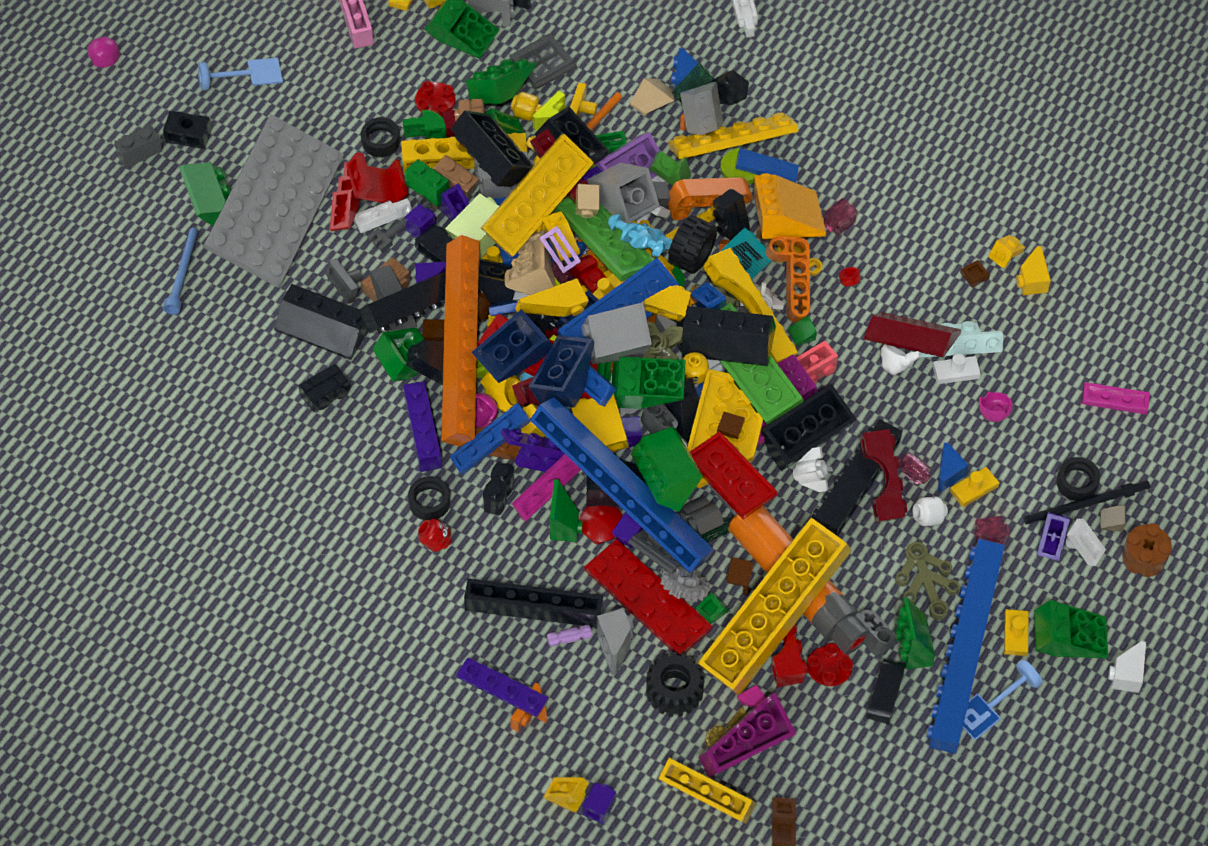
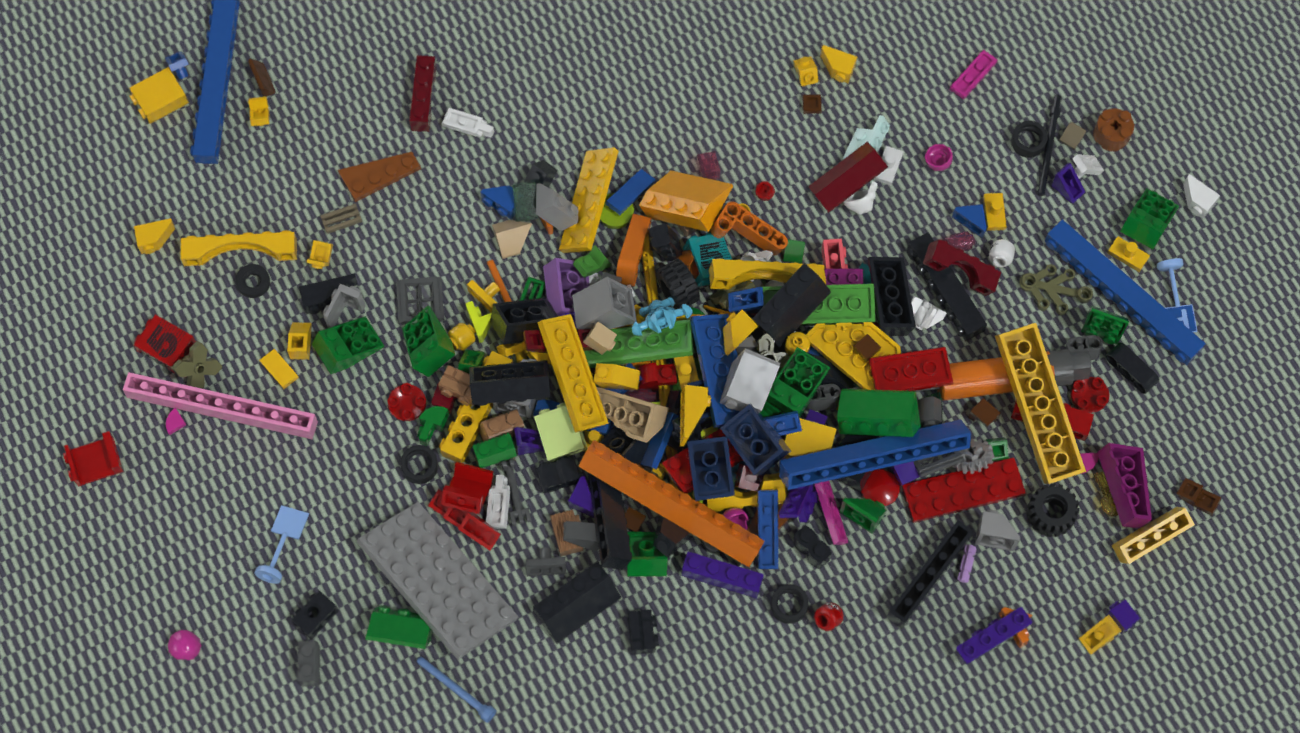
camera: 60 degrees left, 10 degrees up
dark purple brick [405,204,435,238] -> none
lavender tile [540,226,581,274] -> none
clear pink brick [973,516,1010,545] -> none

